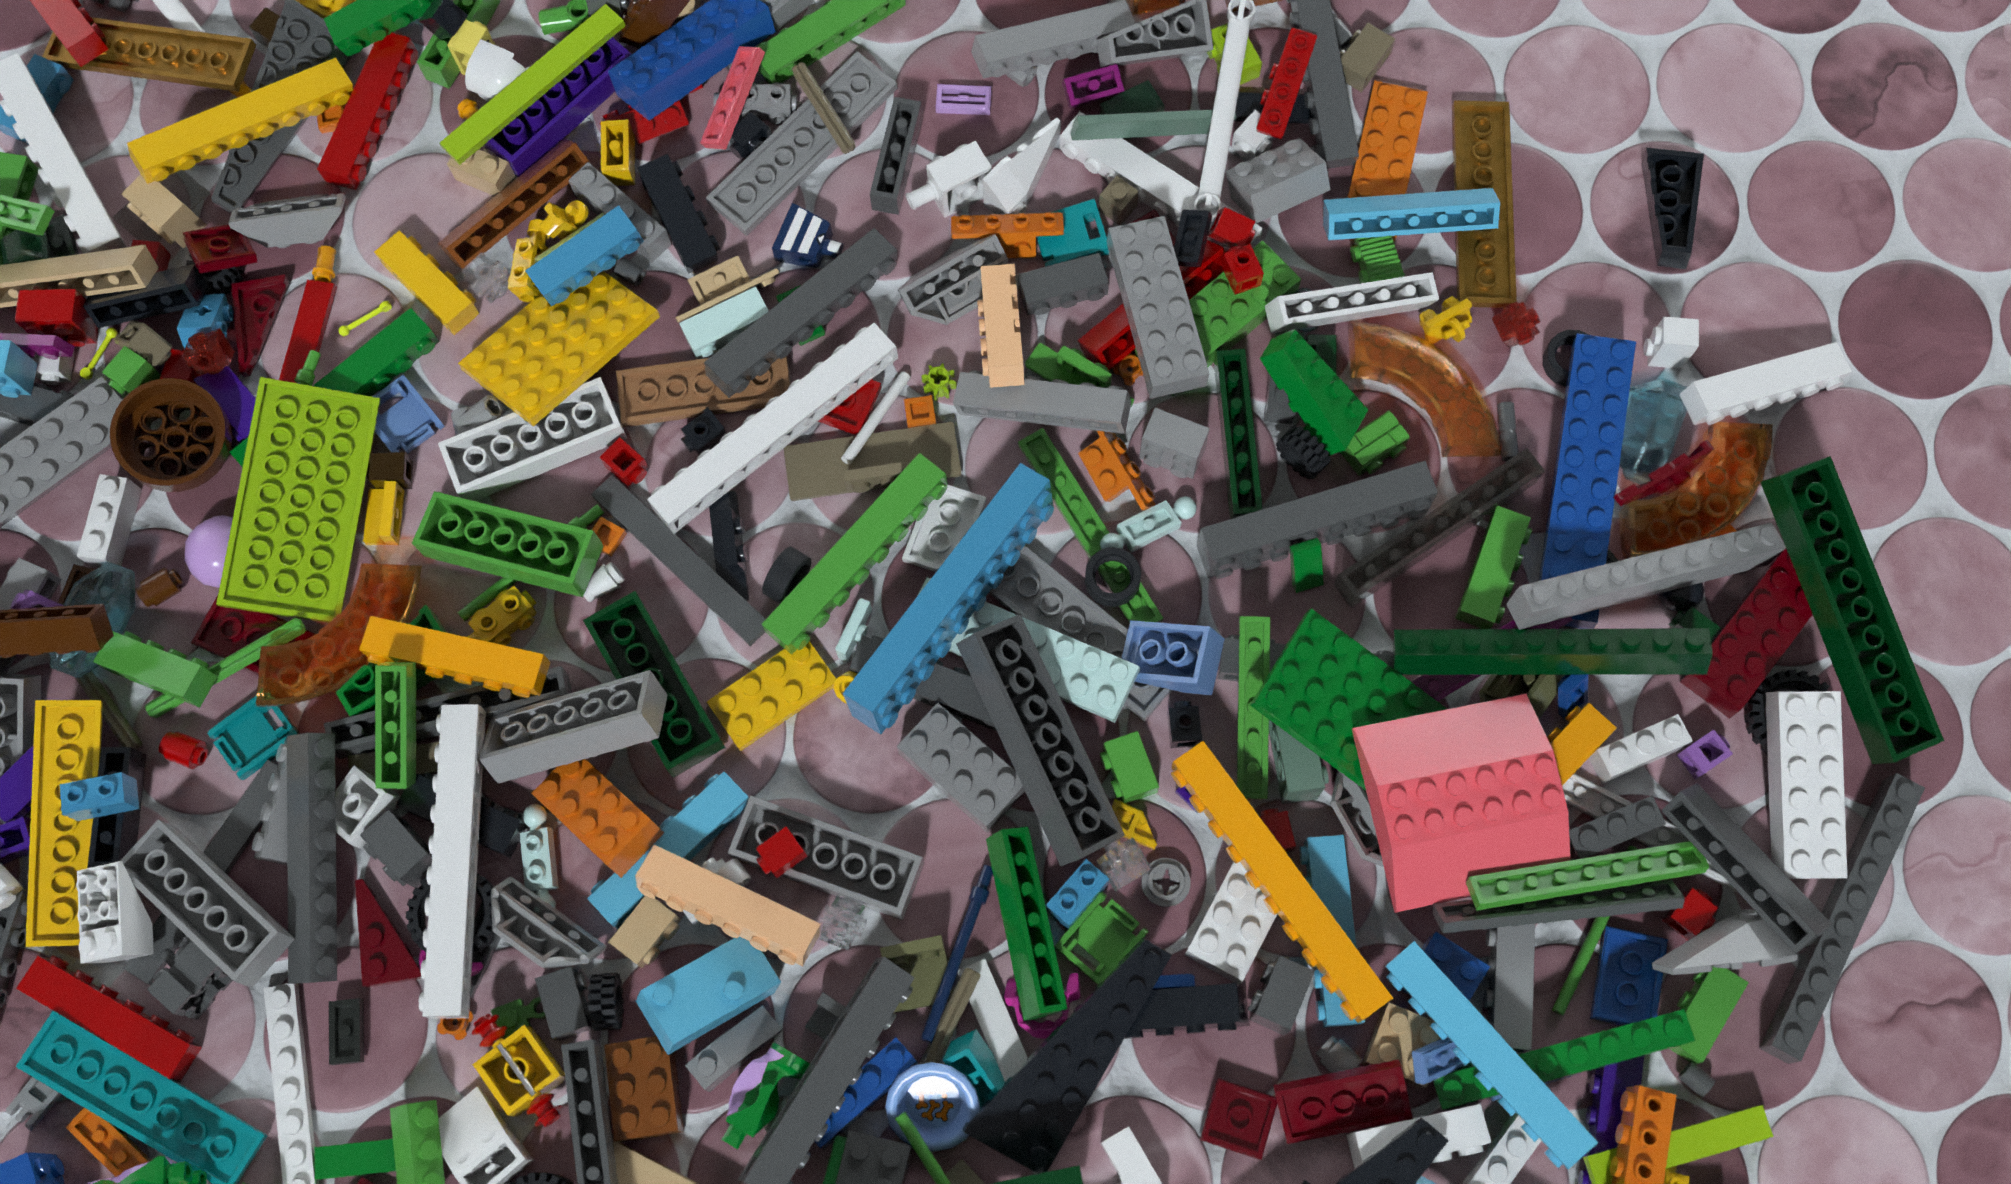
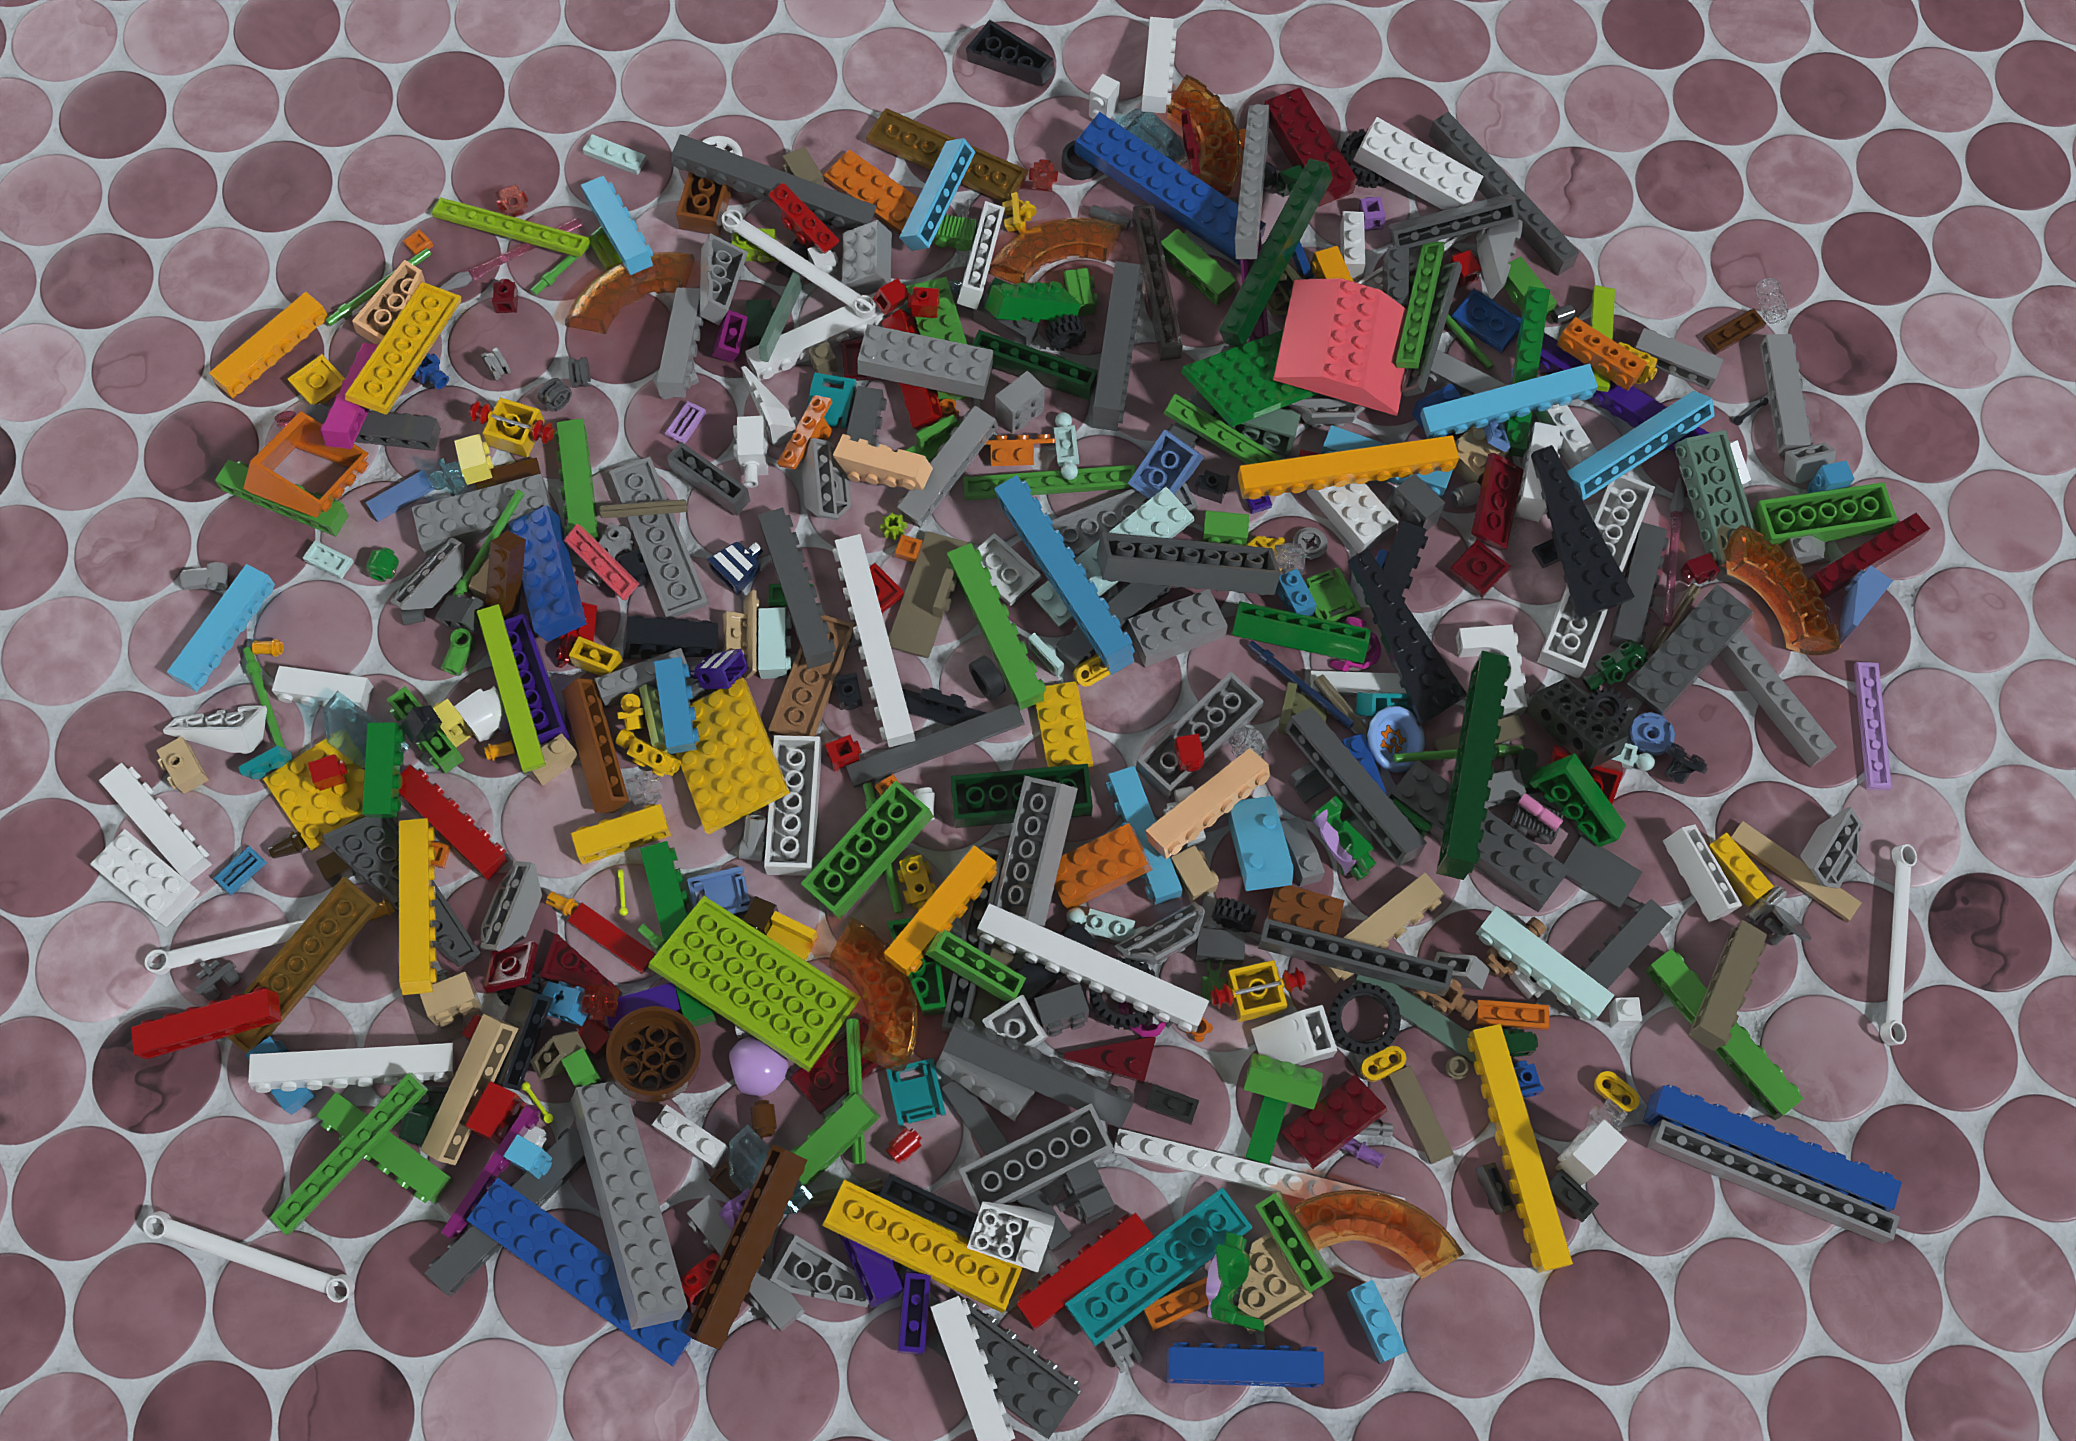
camera: 70 degrees left, 5 degrees down
dark azure brick [60,772,139,821] -> none
white bar [841,371,910,465] -> none
black tyre [1085,547,1141,607] -> none
black plate [1174,210,1212,267] -> none
green tile [1289,538,1324,593] -> none
dark green brick [1760,456,1944,764] -> none
none -> dark purple torso [690,649,748,689]

